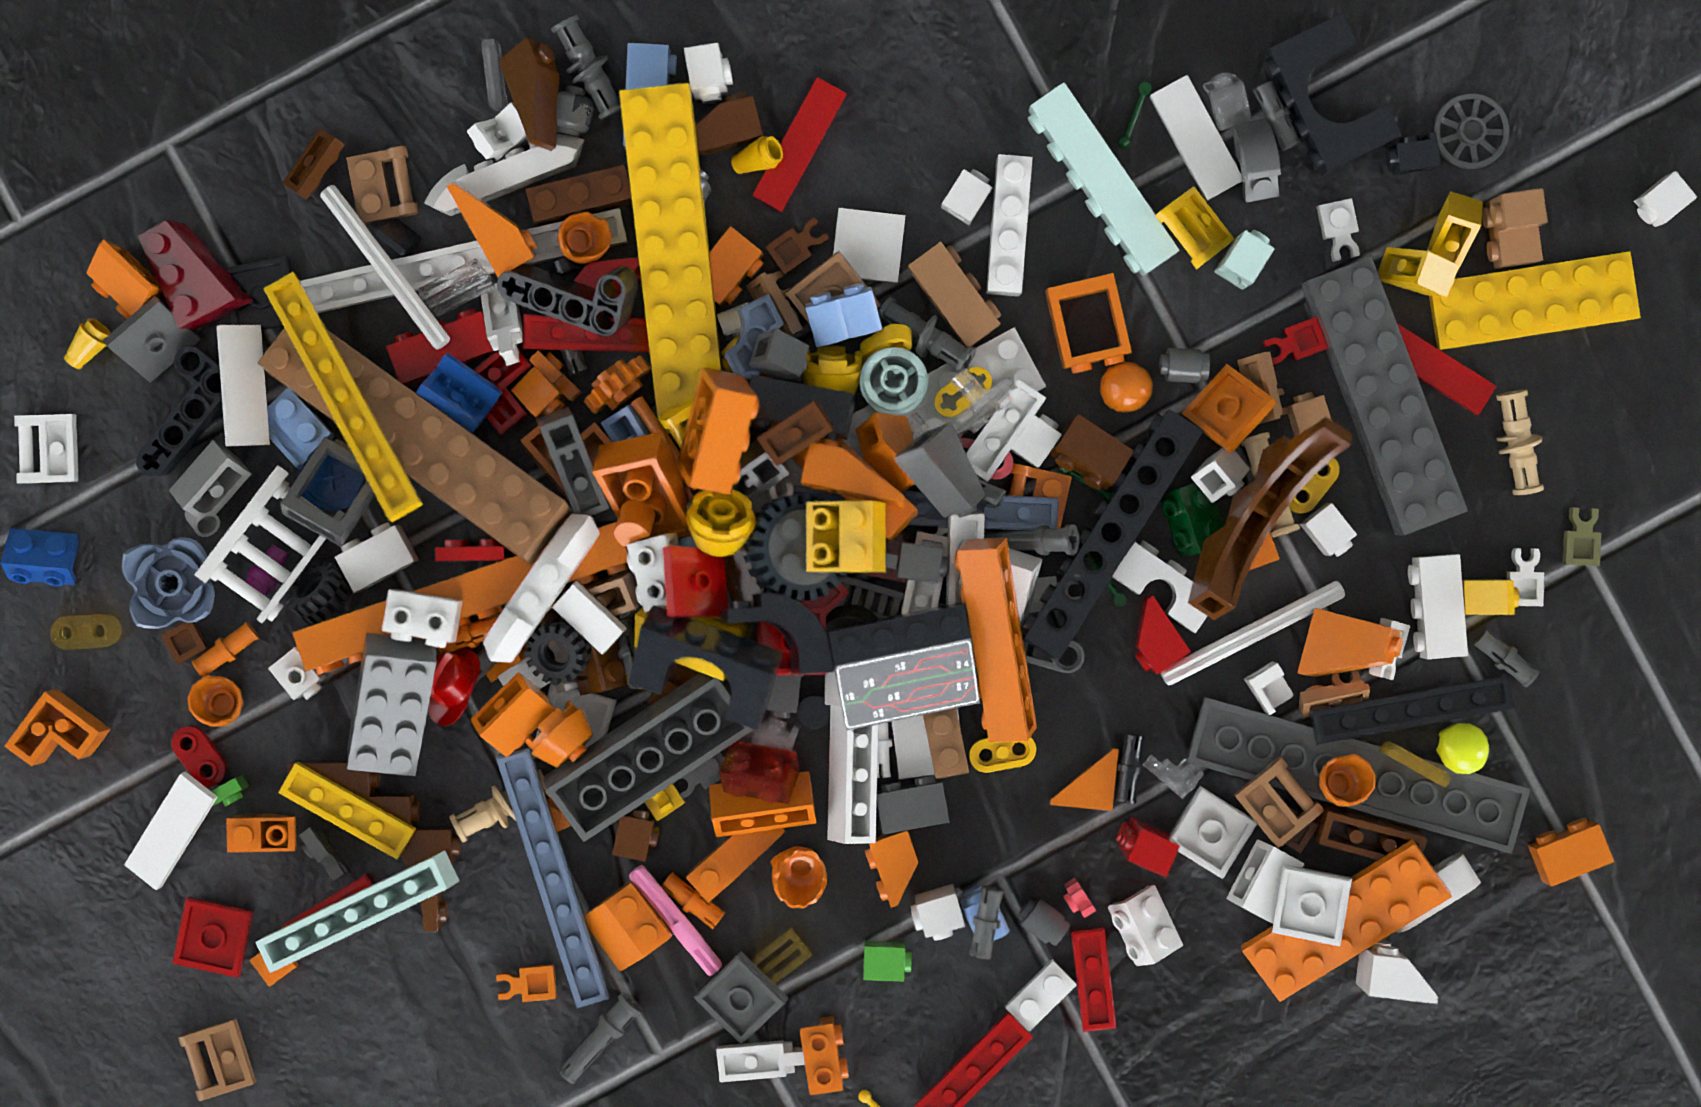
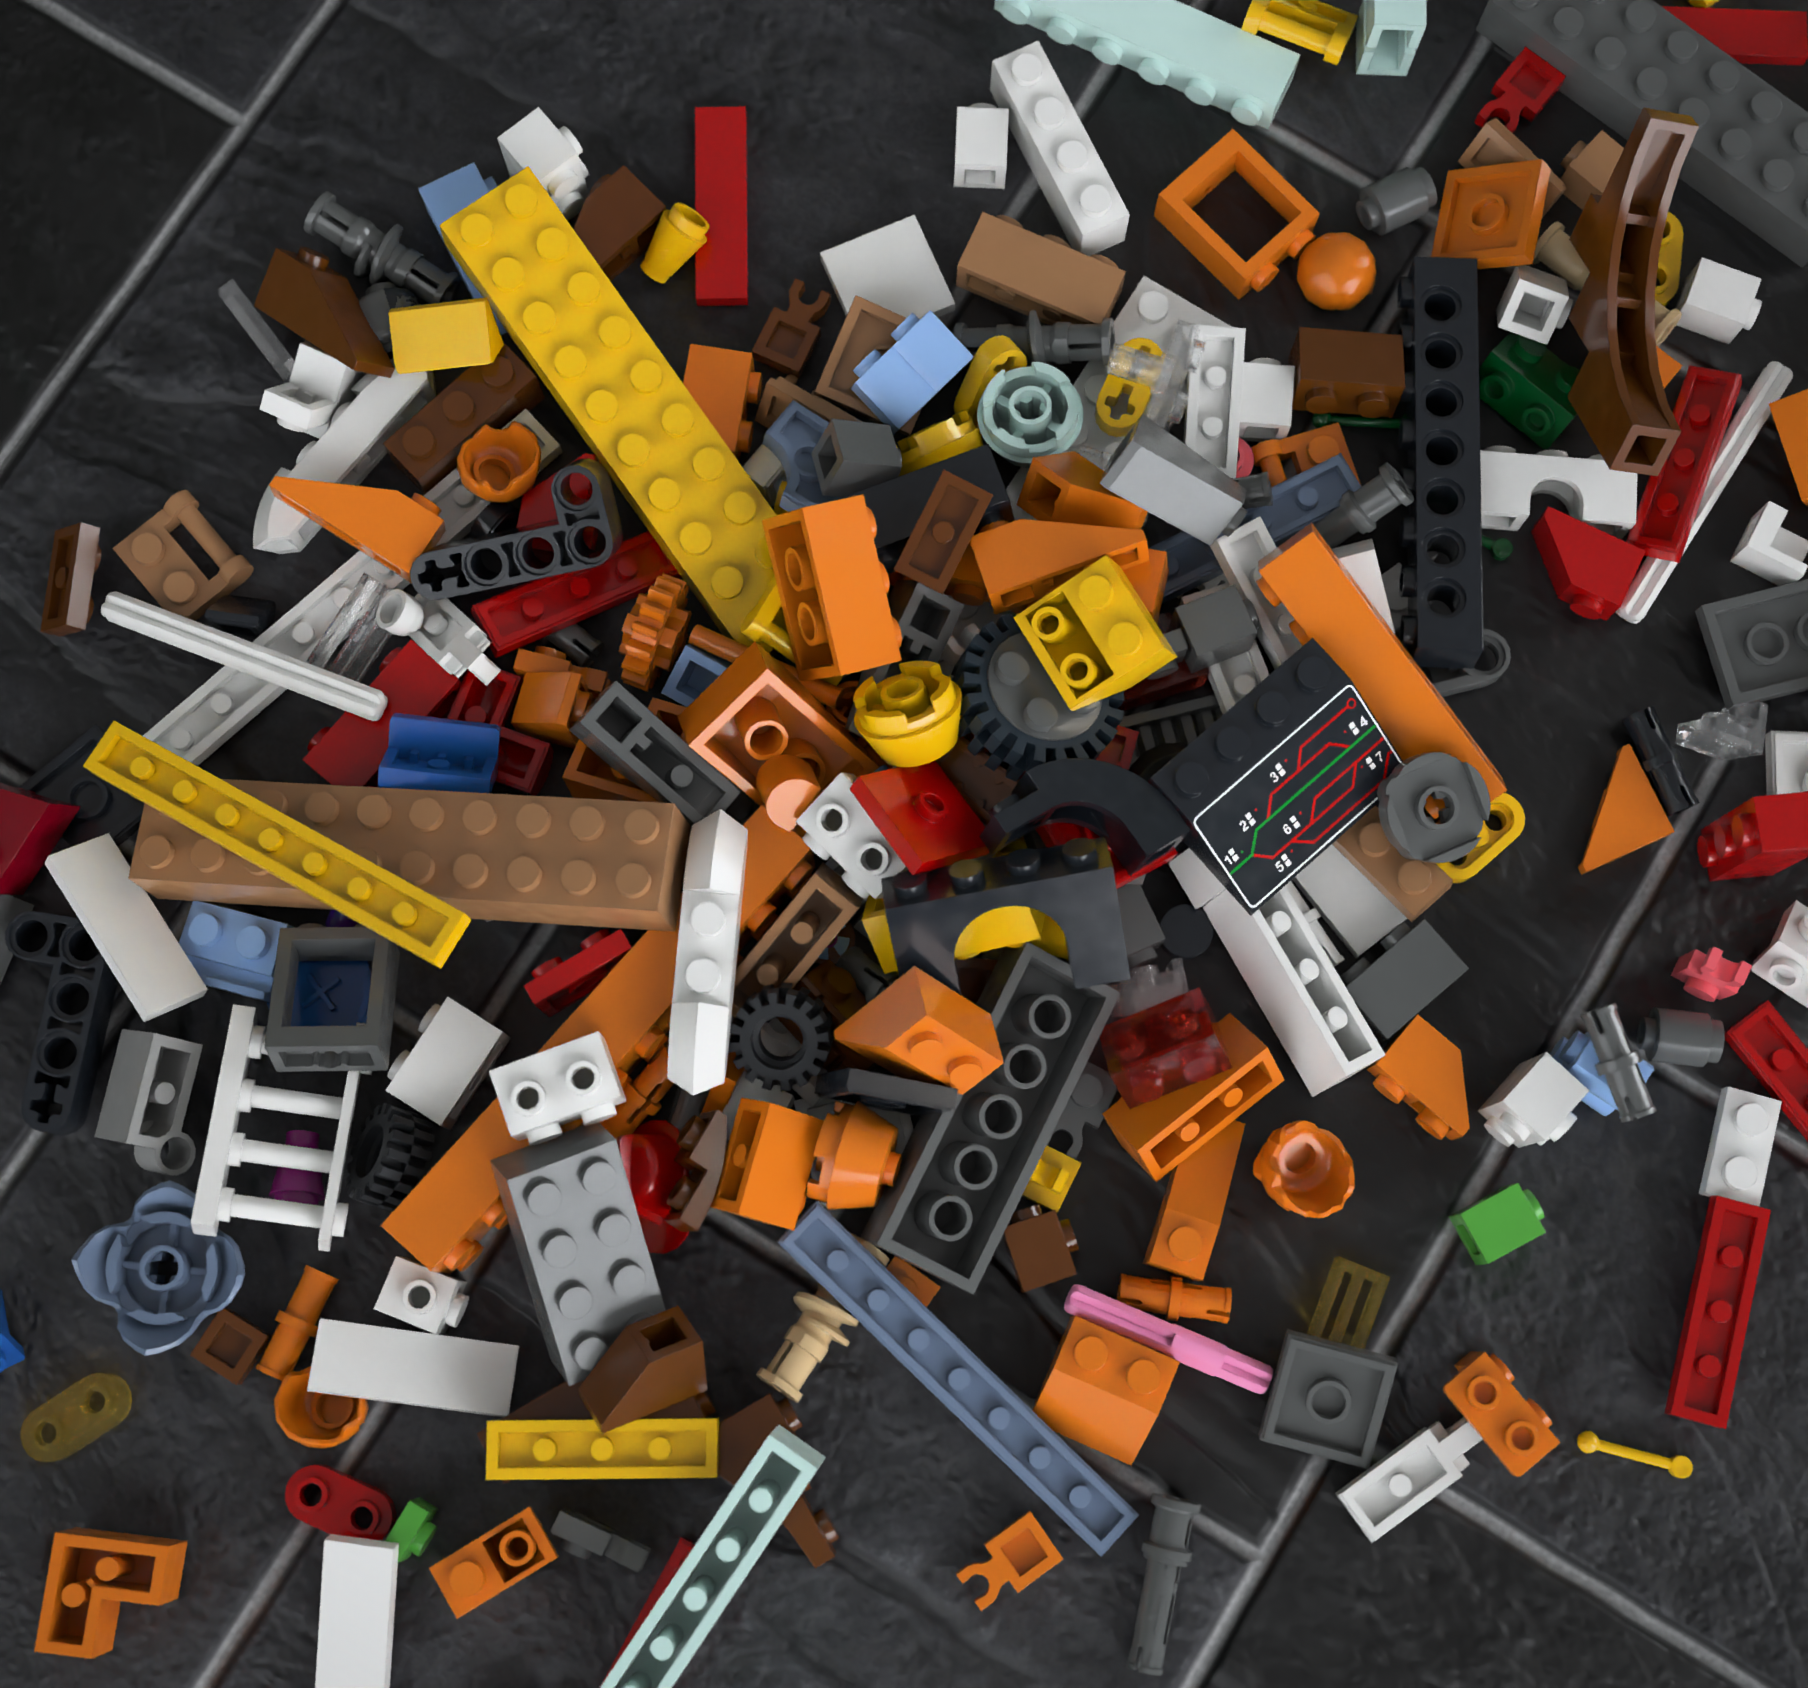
camera: 25 degrees left, 10 degrees down
white tile [552,581,627,654] -> none
none -> white piece [307,1318,519,1417]
none -> white hinge [376,589,425,636]
none -> yellow slope [388,297,504,374]
none -> reddish brown slope [578,1305,707,1434]
none -> reddish brown slope [664,1110,727,1232]
none -> black tile [814,1068,958,1116]
none -> orange slope [834,966,1004,1095]
none -> dark grey plate [1377,752,1491,863]
none -> red tile [1626,365,1742,563]

